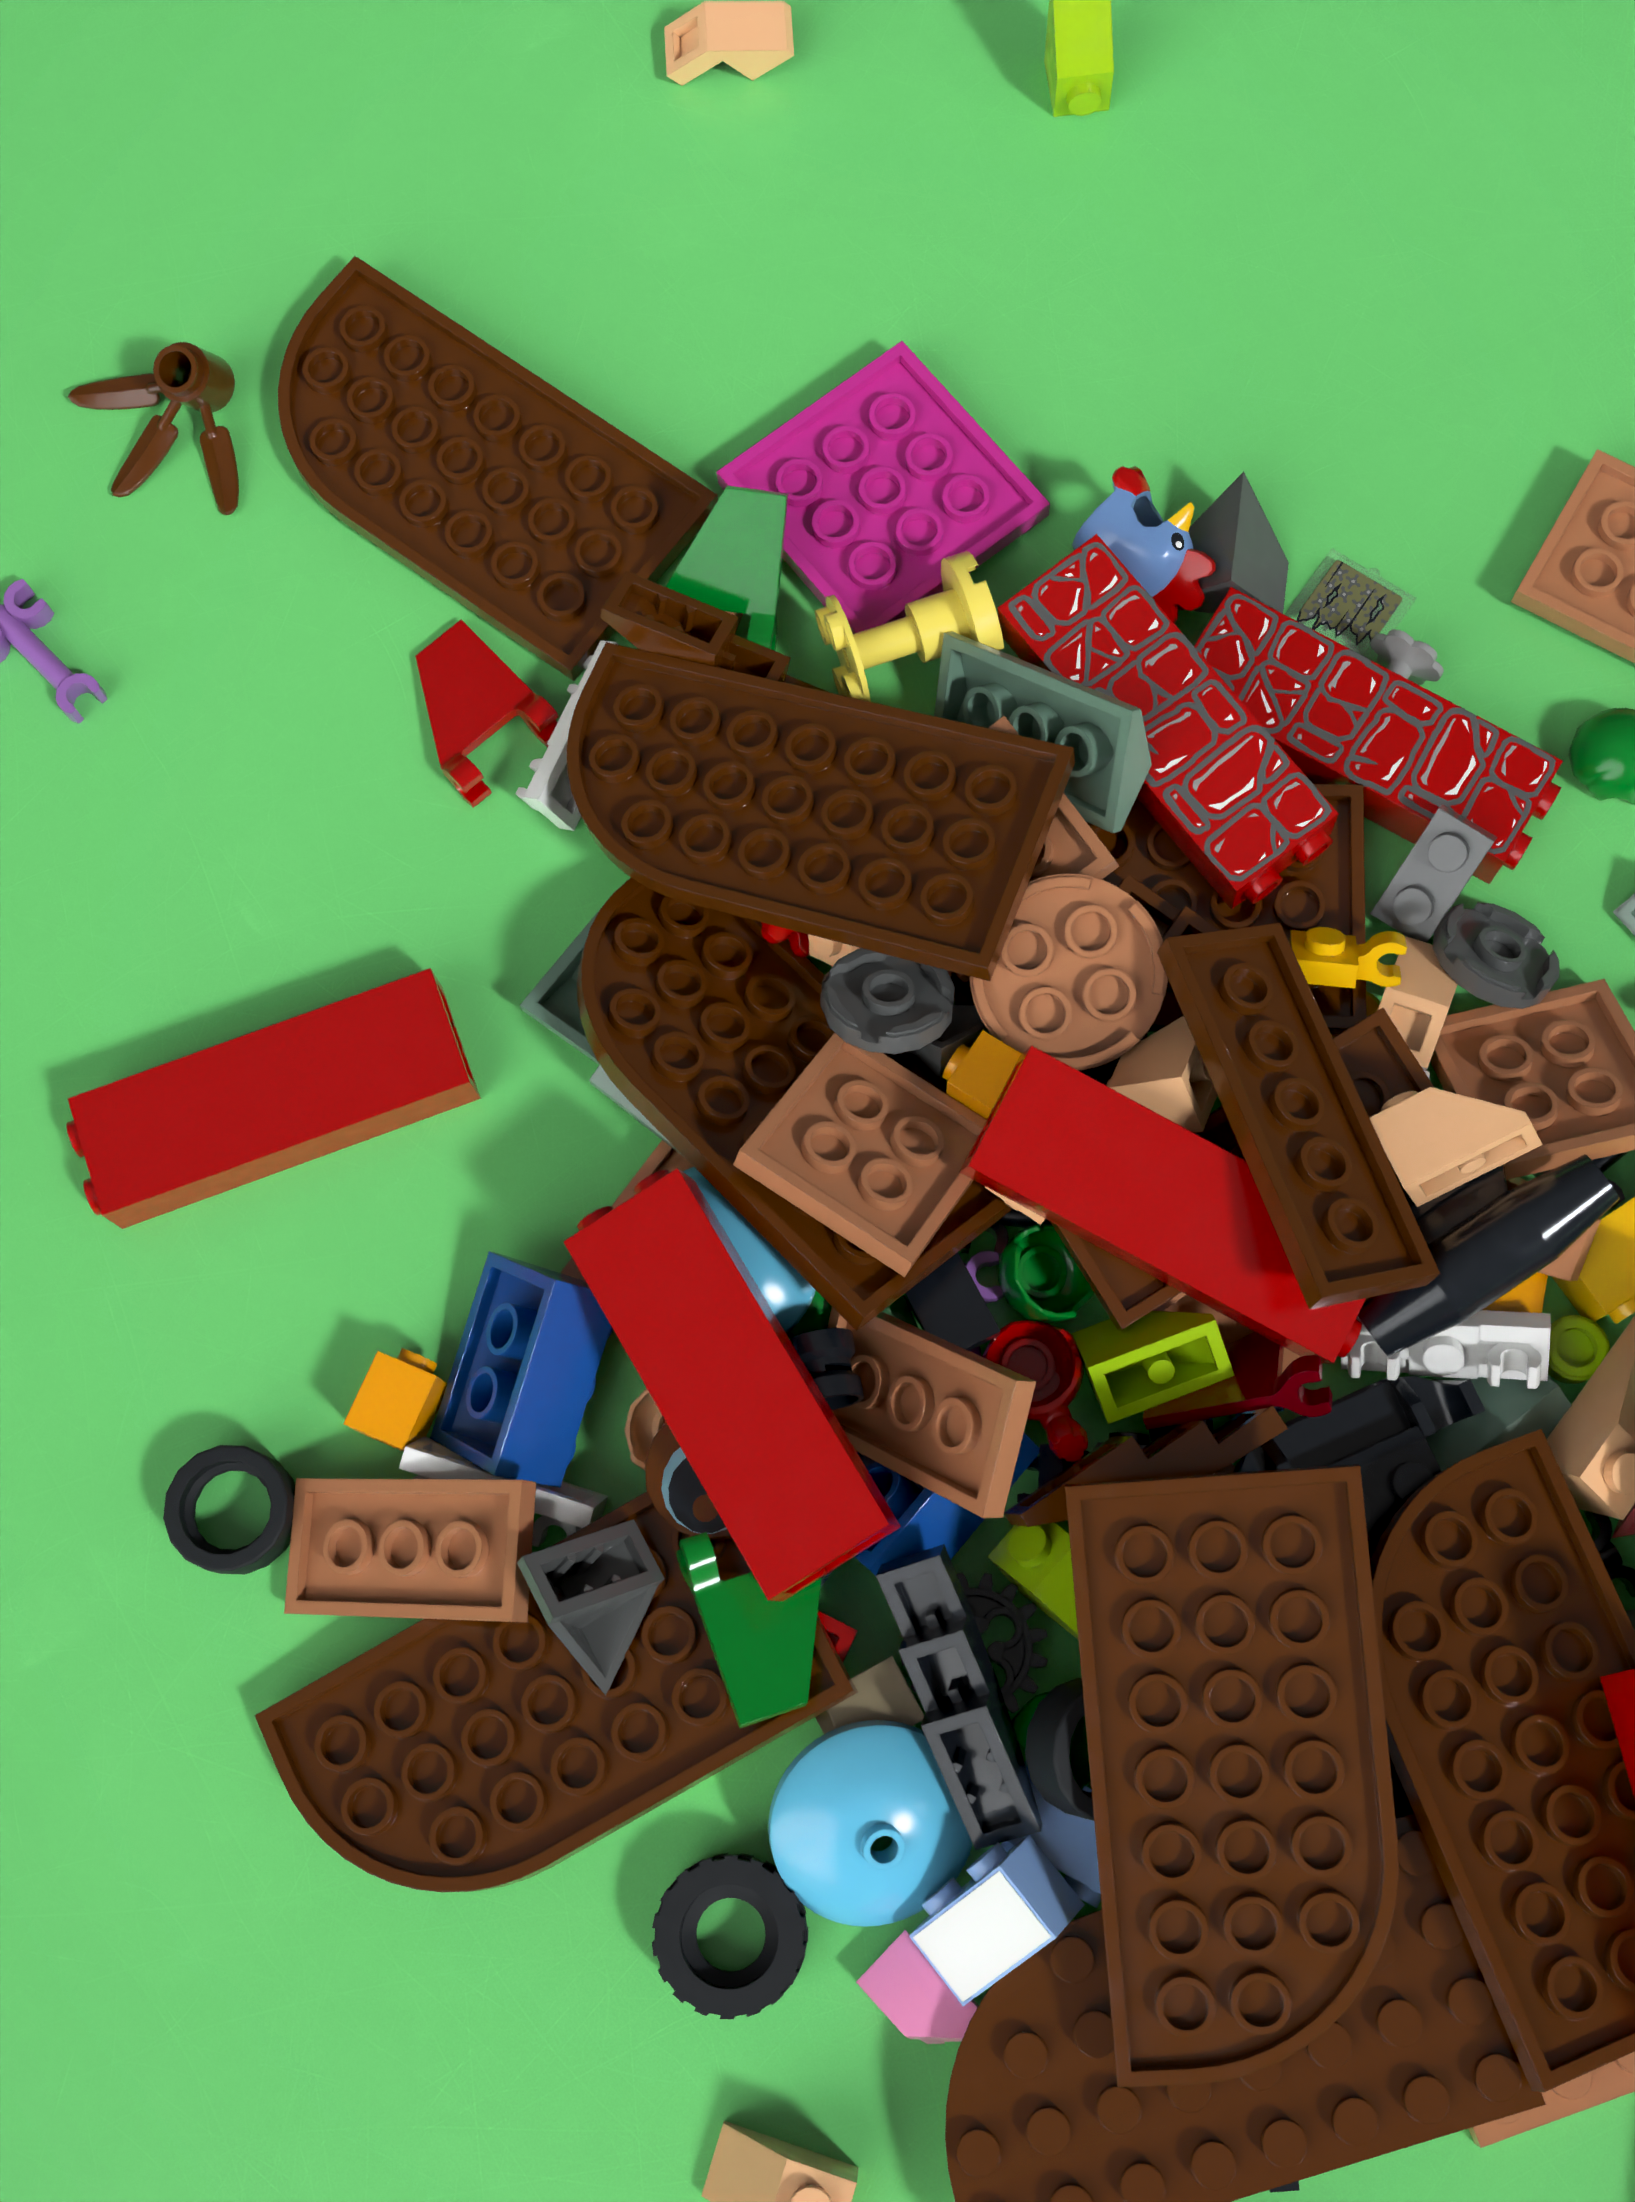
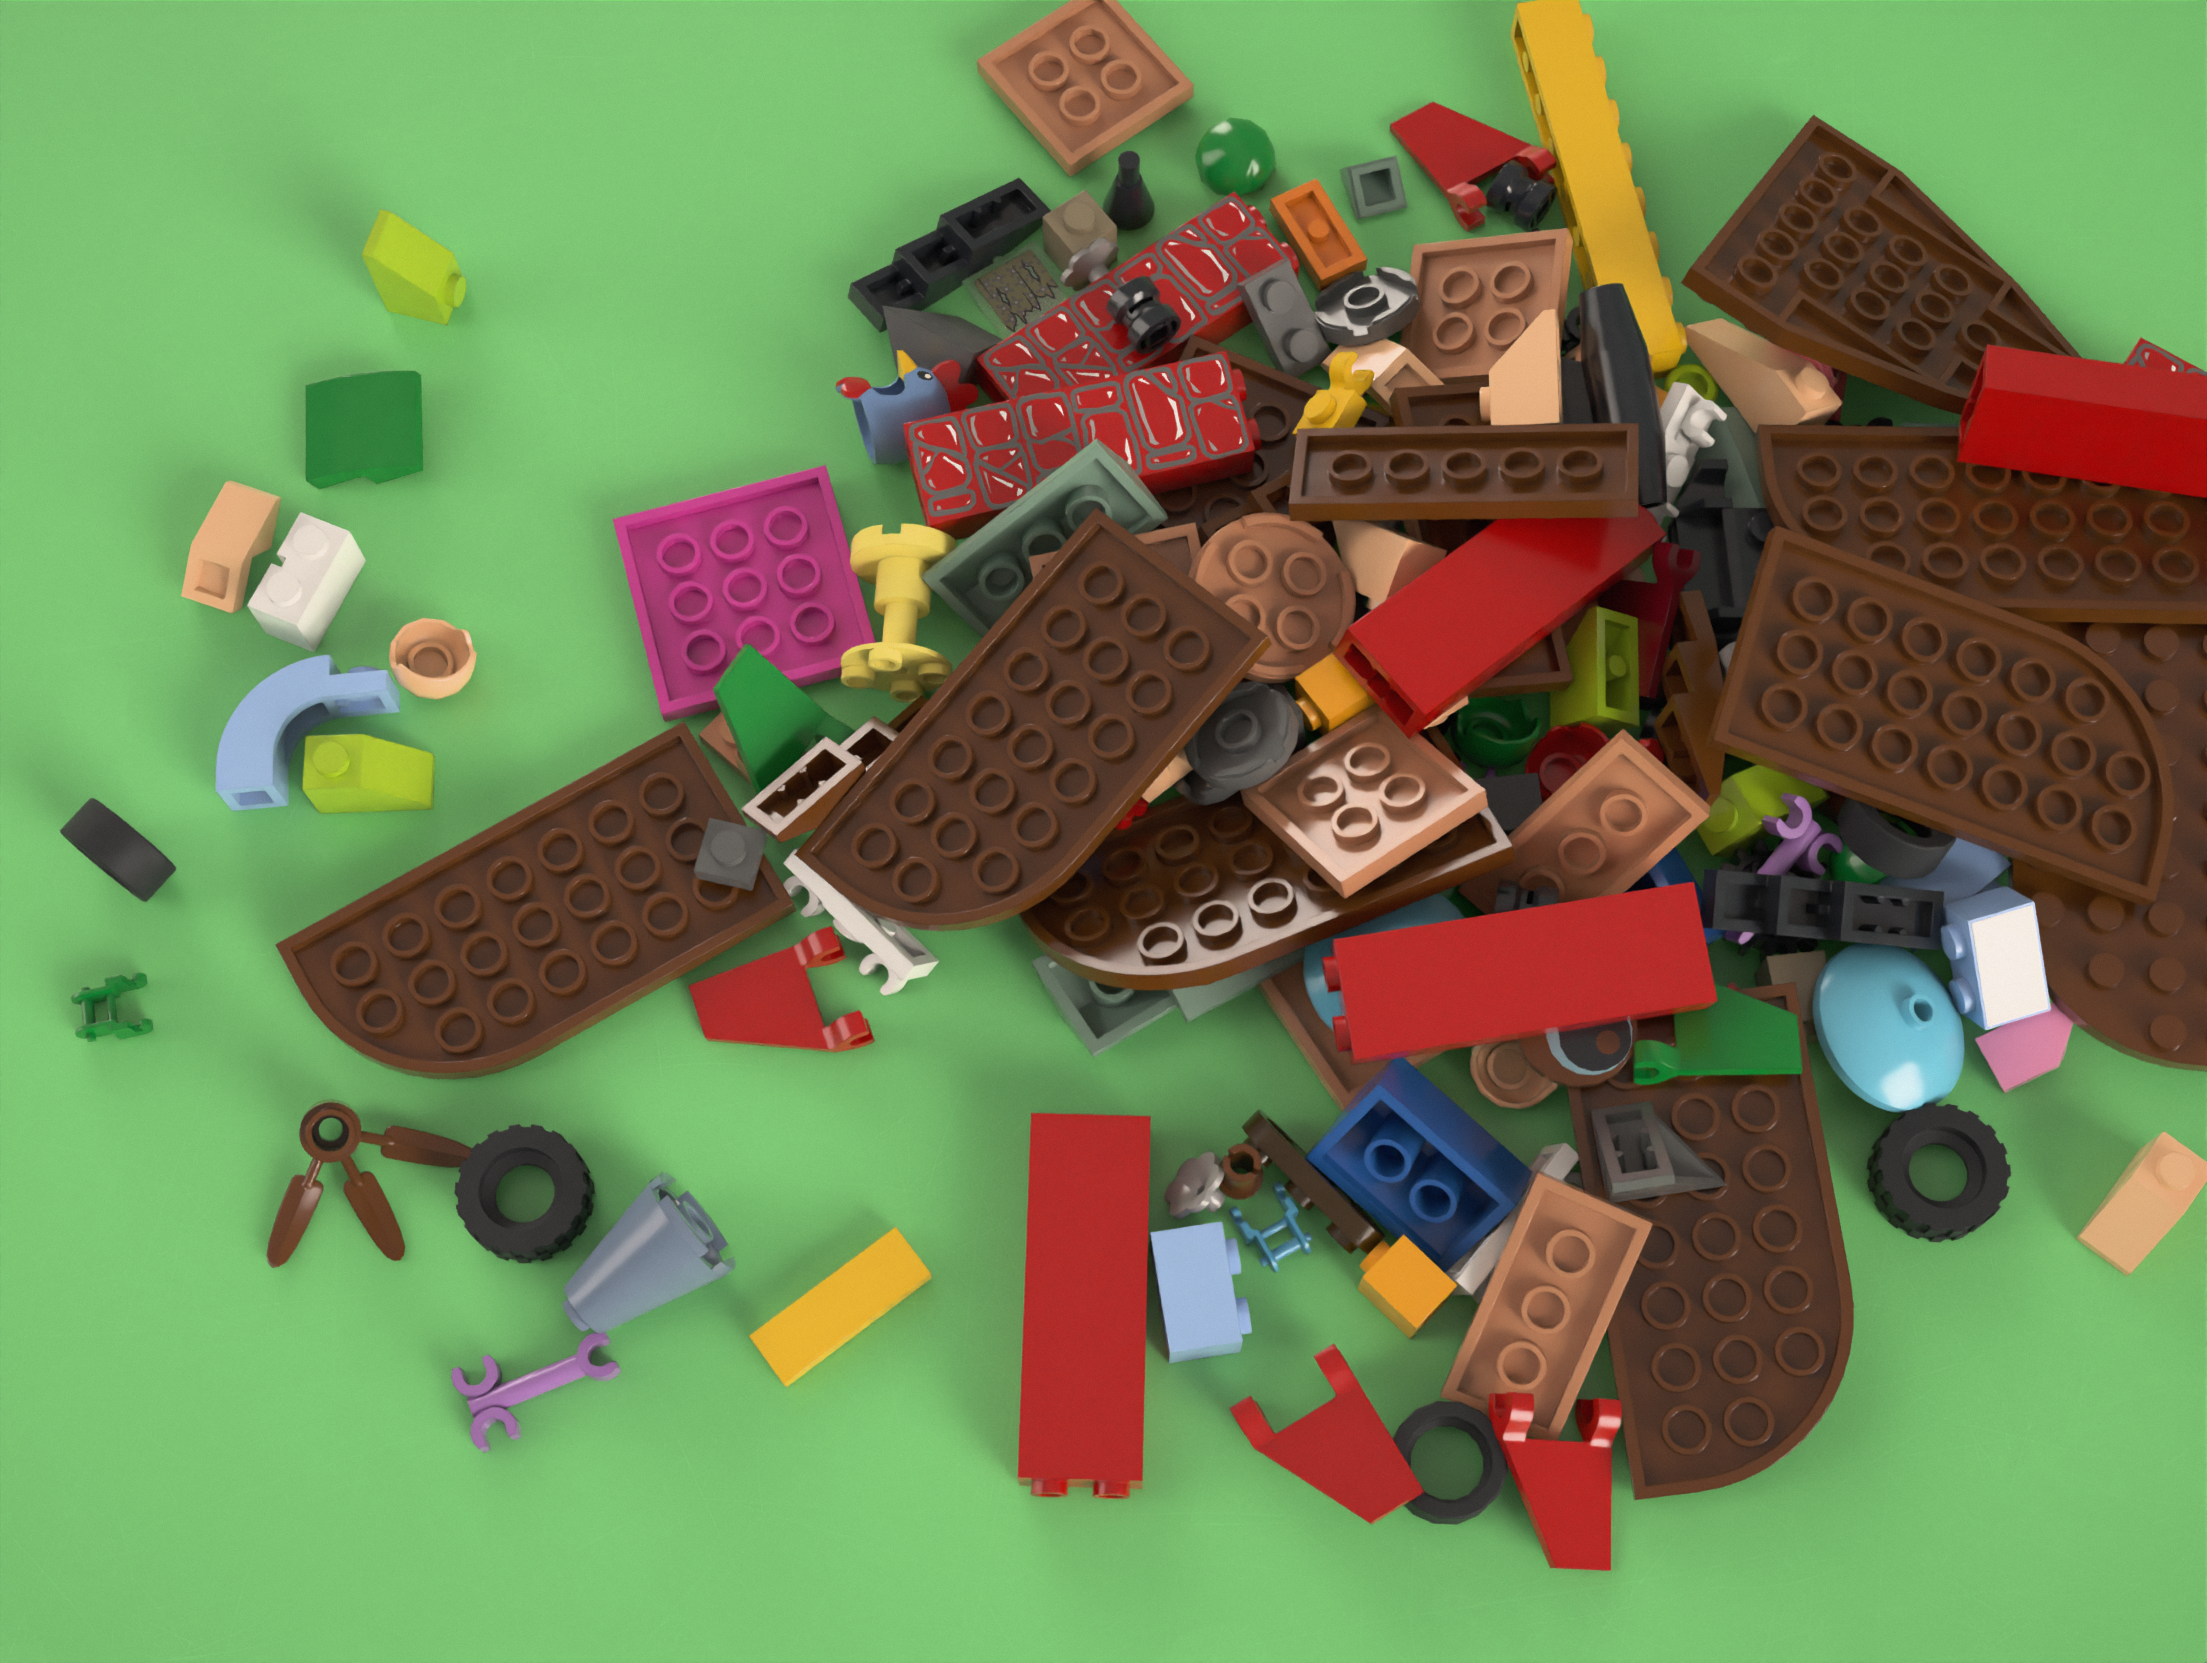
camera: 75 degrees left, 5 degrees down
none -> black tyre [60,798,176,902]
none -> green piece [71,973,153,1042]
none -> light blue arch [216,654,400,811]
none -> white piece [247,512,366,652]
none -> lime slope [302,734,435,814]
none -> green slope [305,371,423,489]
none -> light nougat hair [389,618,477,699]
none -> black tyre [454,1124,595,1263]
none -> sand blue cone [562,1172,736,1334]
none -> dark grey plate [694,818,768,891]
none -> yellow tile [749,1227,932,1387]
none -> black slope [848,178,1051,333]
none -> dark tan brick [1042,190,1117,272]
none -> black cone [1103,151,1155,231]
none -> black wheel [1106,276,1181,354]
none -> light blue brick [1150,1221,1252,1364]
none -> light grey plant [1165,1151,1225,1219]
none -> reddish brown pin [1219,1144,1263,1200]
none -> dark azure piece [1229,1181,1312,1273]
none -> red flag [1229,1344,1425,1525]
none -> dark brown plate [1242,1109,1386,1254]
none -> orange plate [1269,178,1368,291]
none -> red flag [1488,1392,1622,1571]
none -> medium lavender bar [1724,792,1844,945]

